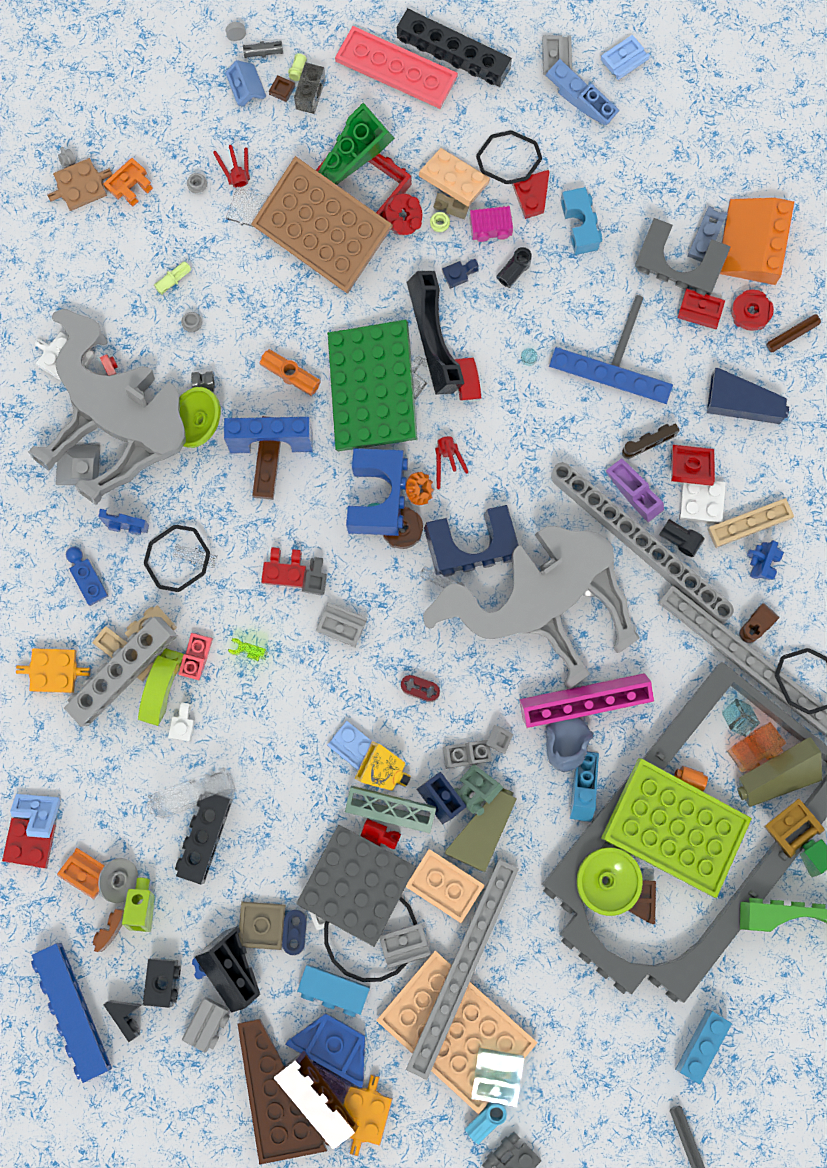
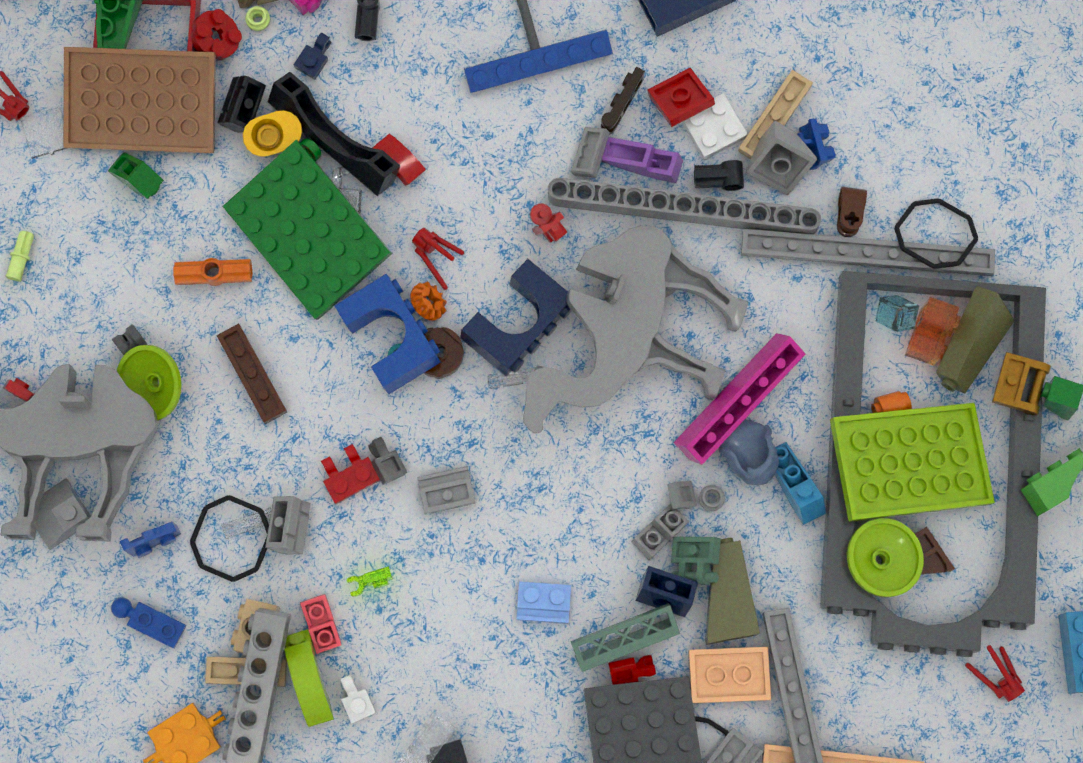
camera: 35 degrees left, 0 degrees up
light grey plate [181,312,202,332] -> none
blue arch [224,417,313,454] -> none
yellow torso [354,741,411,791] -> none
dark red beam [401,675,440,702] -> none
clear light blue hinge [521,348,537,366] -> none
none -> green slope [108,152,164,199]
none -> black brick [217,75,266,133]
none -> yellow piece [243,110,302,157]
none -> light grey brick [265,496,311,555]
none -> green tile [300,139,321,161]
none -> red hips [530,203,567,243]
none -> light grey plate [571,127,610,178]
none -> light grey plate [699,485,725,511]
none -> light grey slope [746,120,817,195]
none -> red plant [965,645,1025,702]

